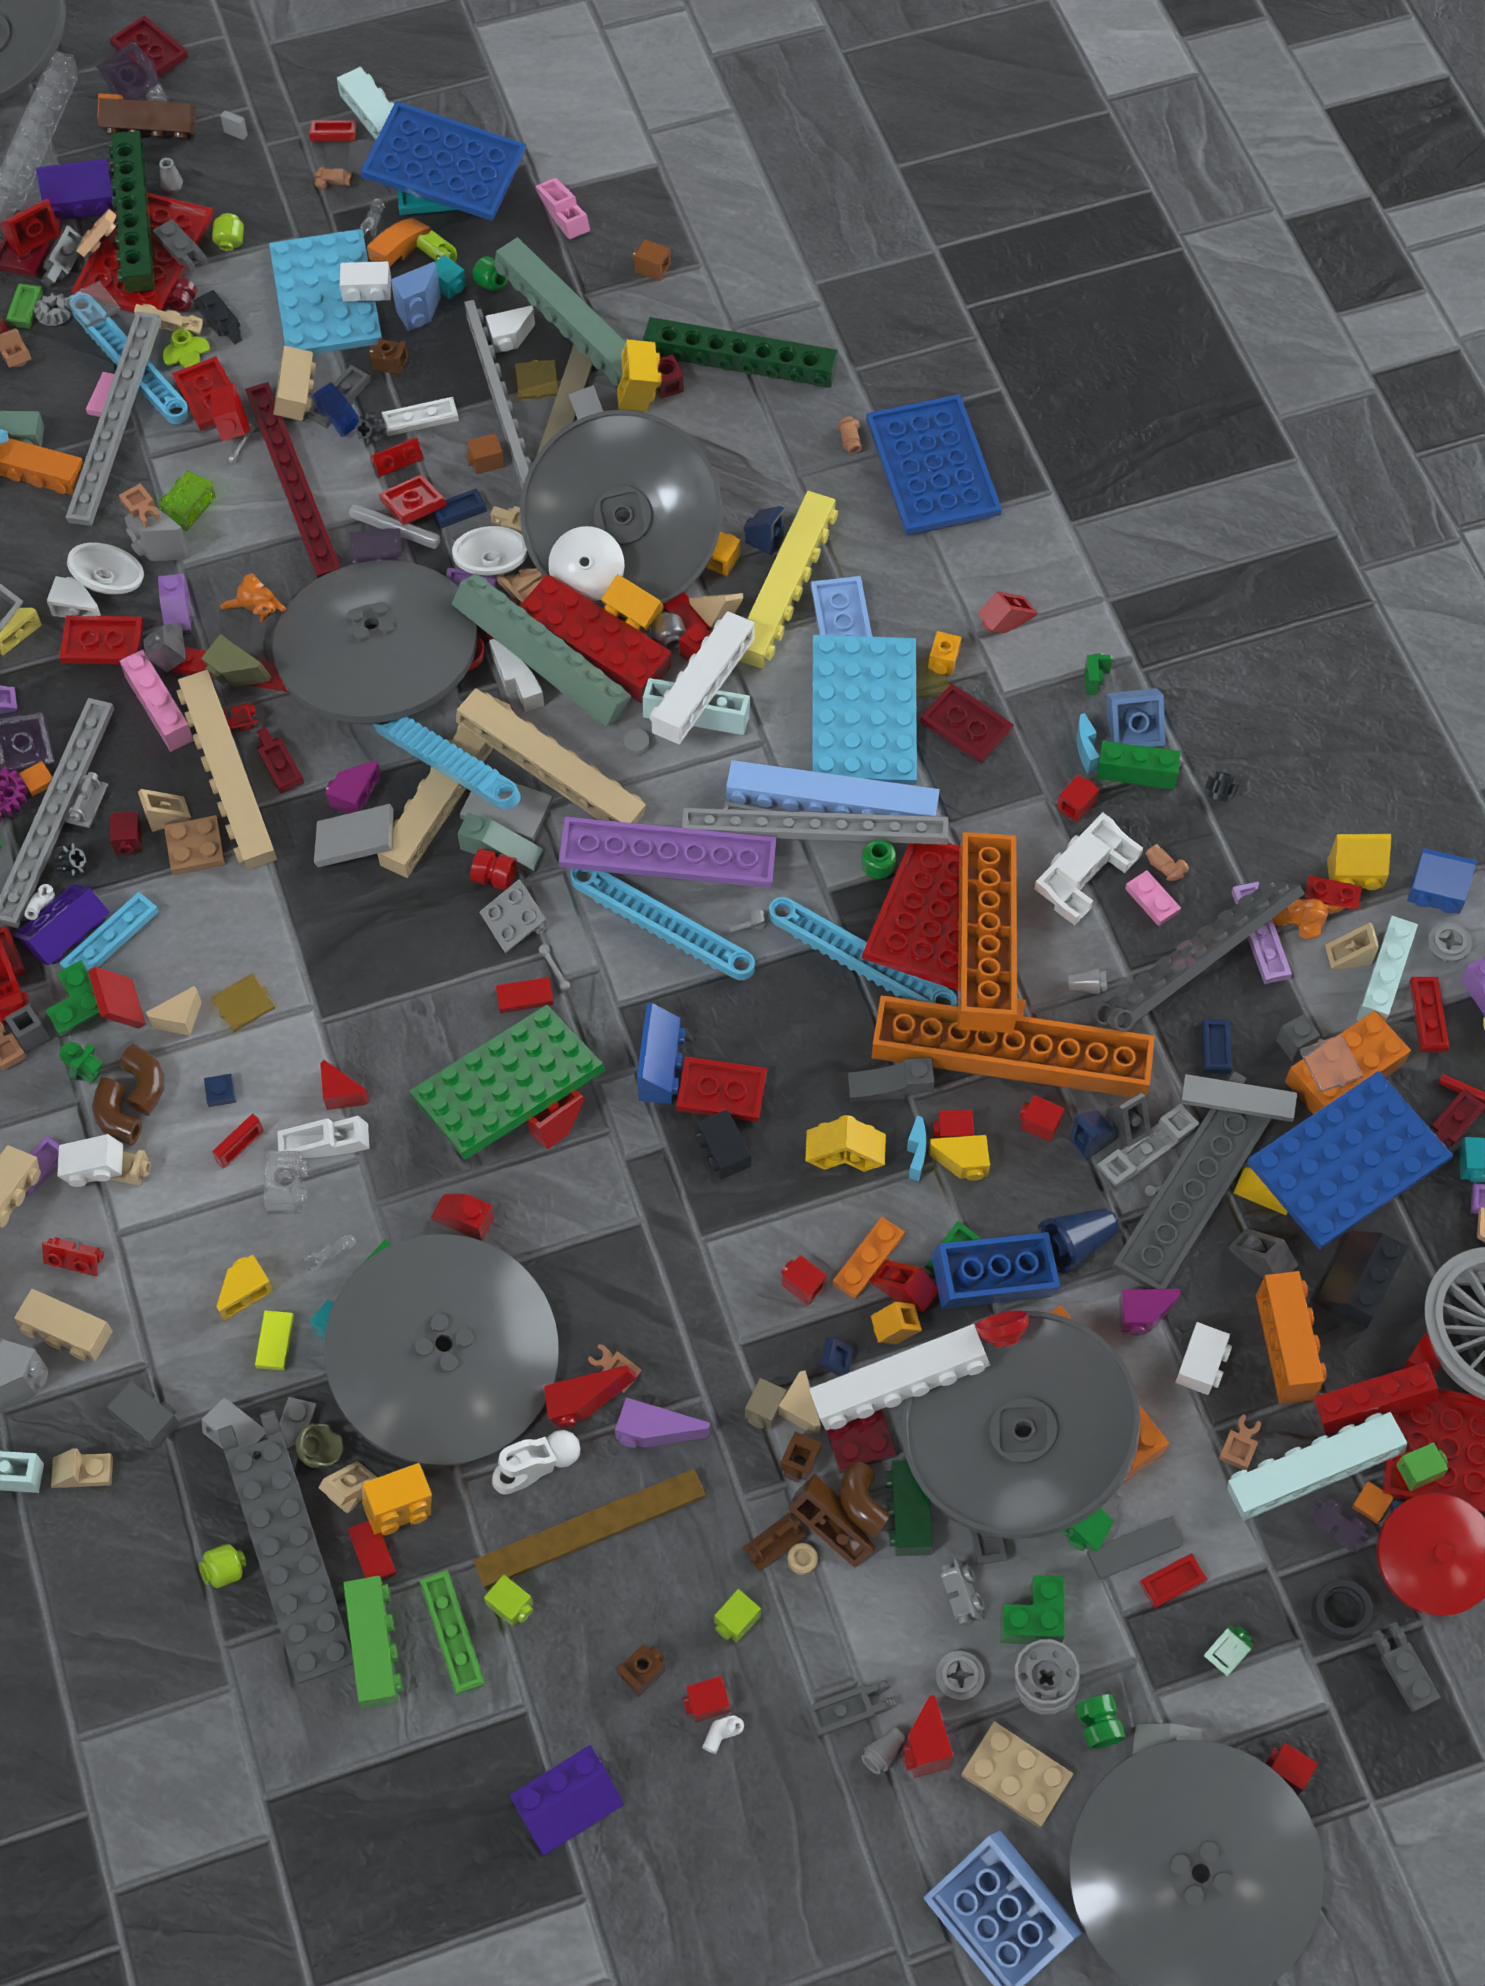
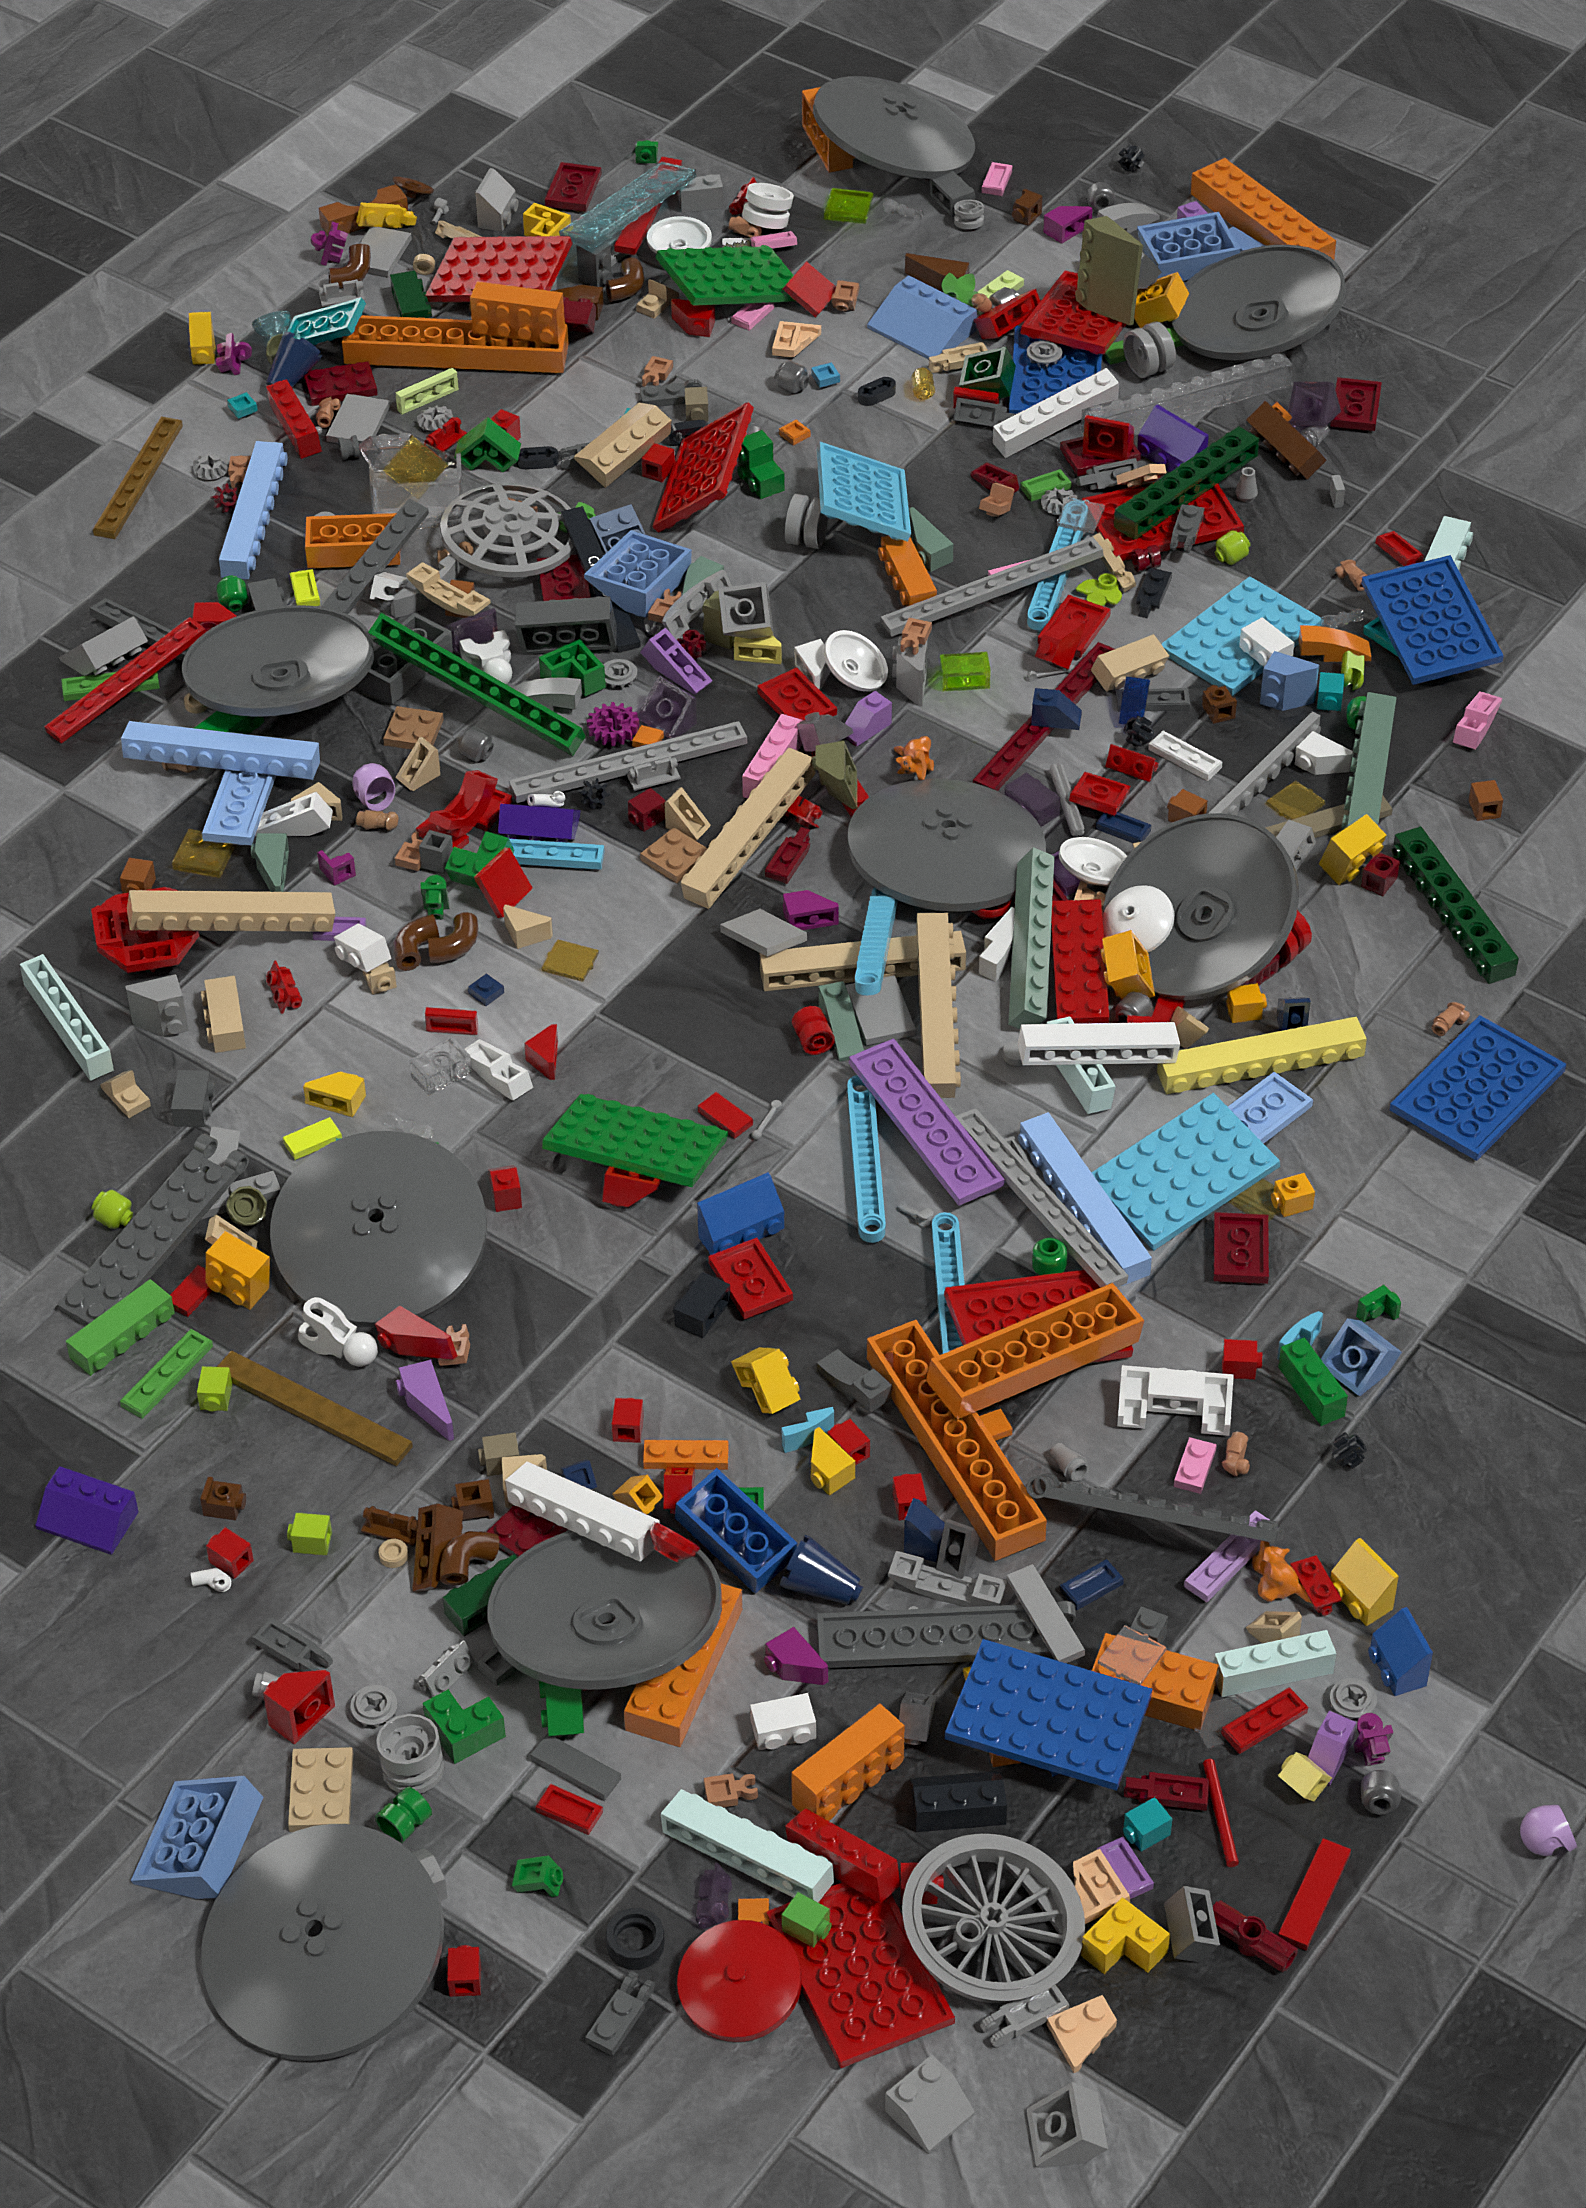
camera: 55 degrees right, 15 degrees down
light grey hinge [479,879,546,953] -> none
red slope [977,591,1038,633] -> none
none -> dark blue slope [1031,688,1082,730]

